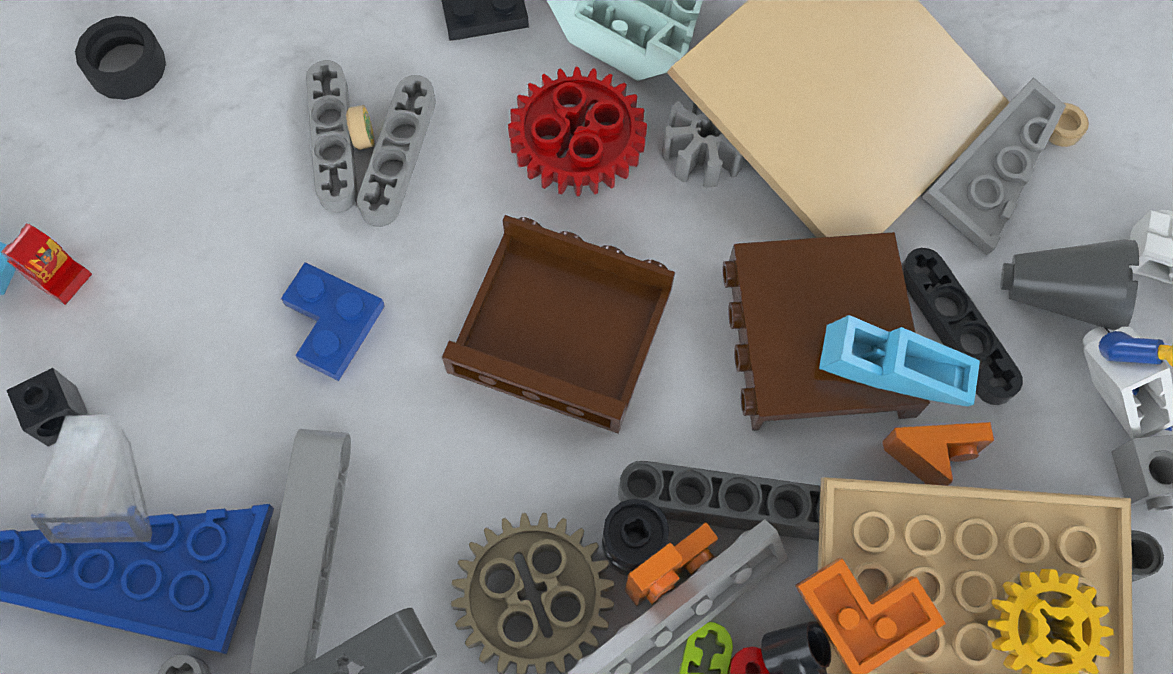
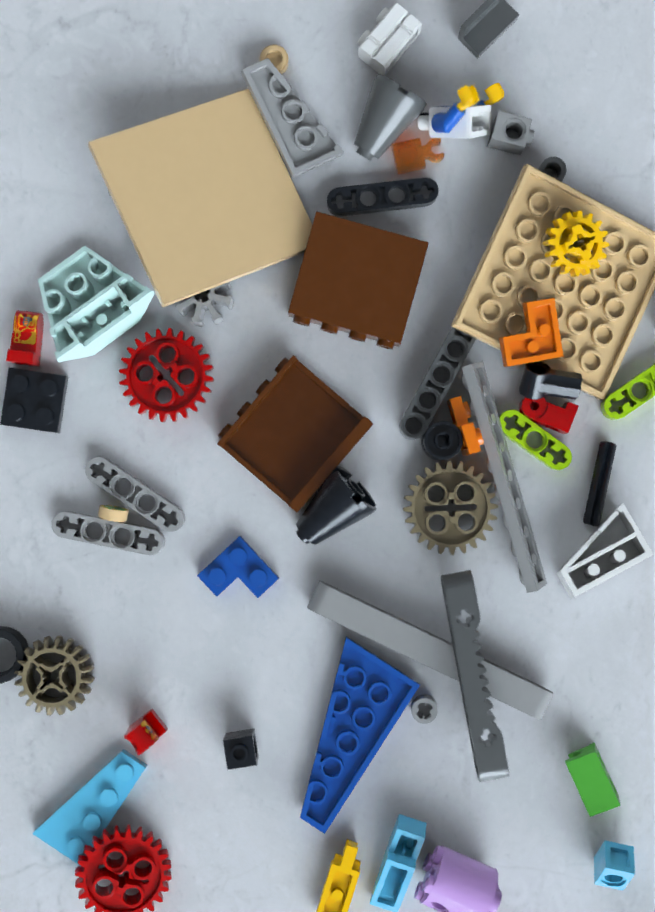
camera: 70 degrees left, 20 degrees up
clear slope [30,413,153,543] -> none
medium azure slope [819,315,980,407] -> none
orange slope [883,422,994,486] -> none
none -> dark tan gear [14,635,95,716]
none -> black cone [296,466,377,545]
none -> clear orange plate [391,138,445,175]

